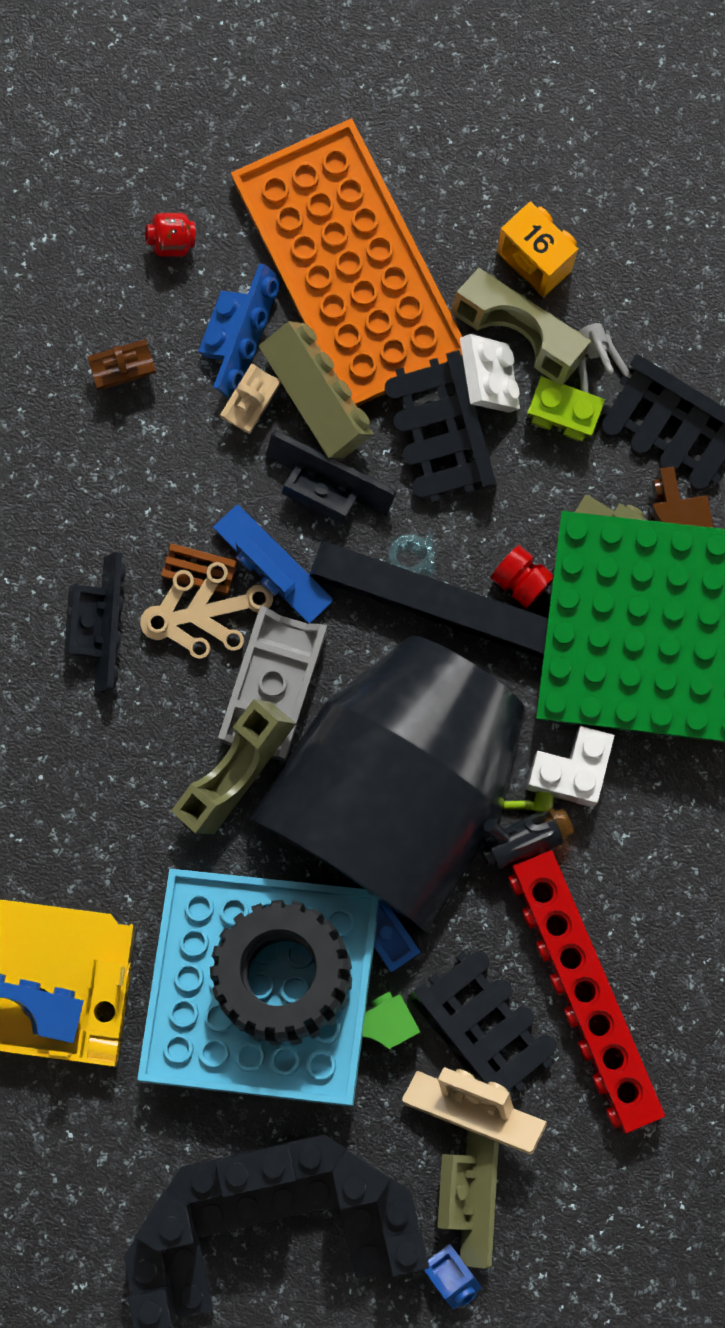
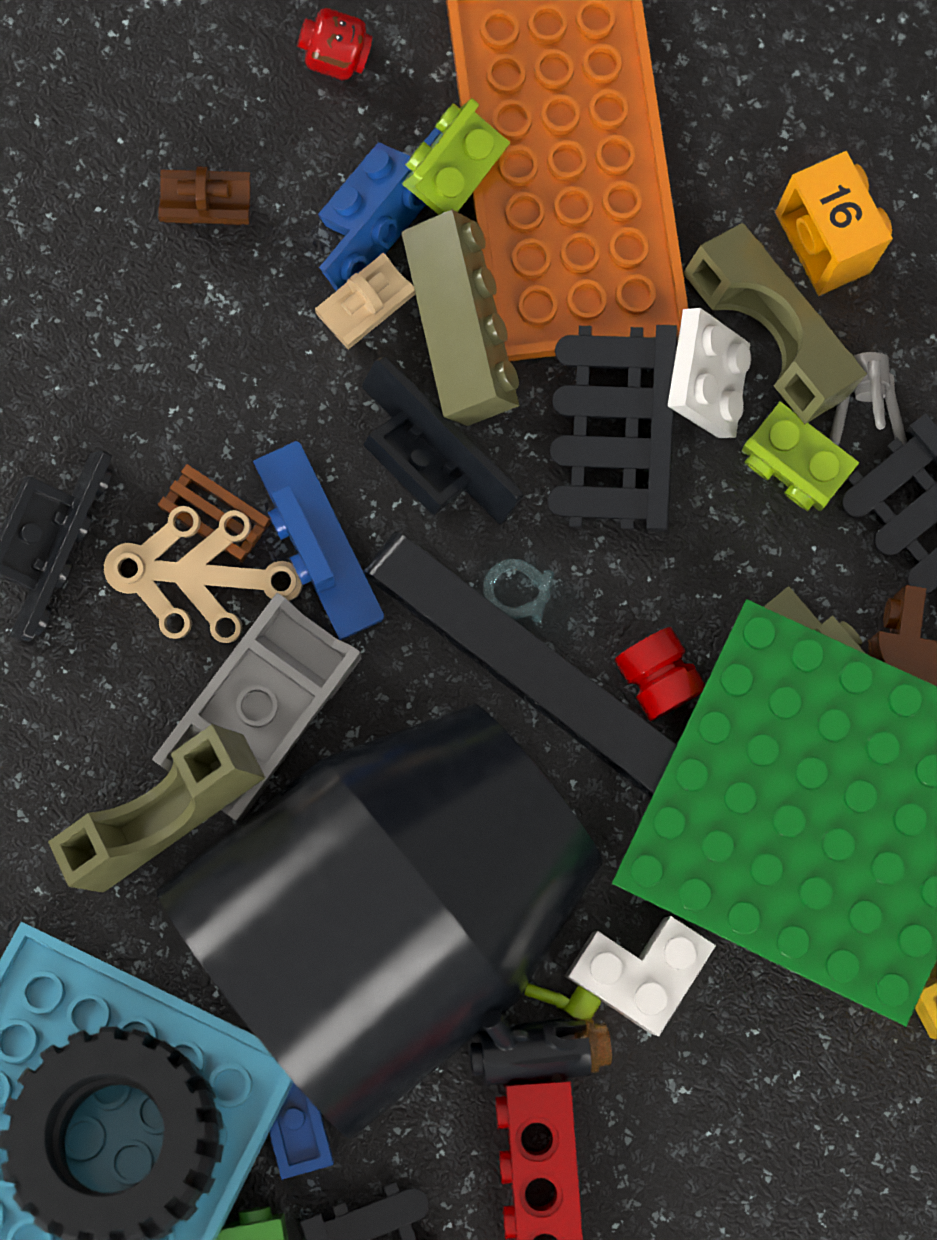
camera: 15 degrees right, 0 degrees up
none -> lime bracket [402,98,510,215]

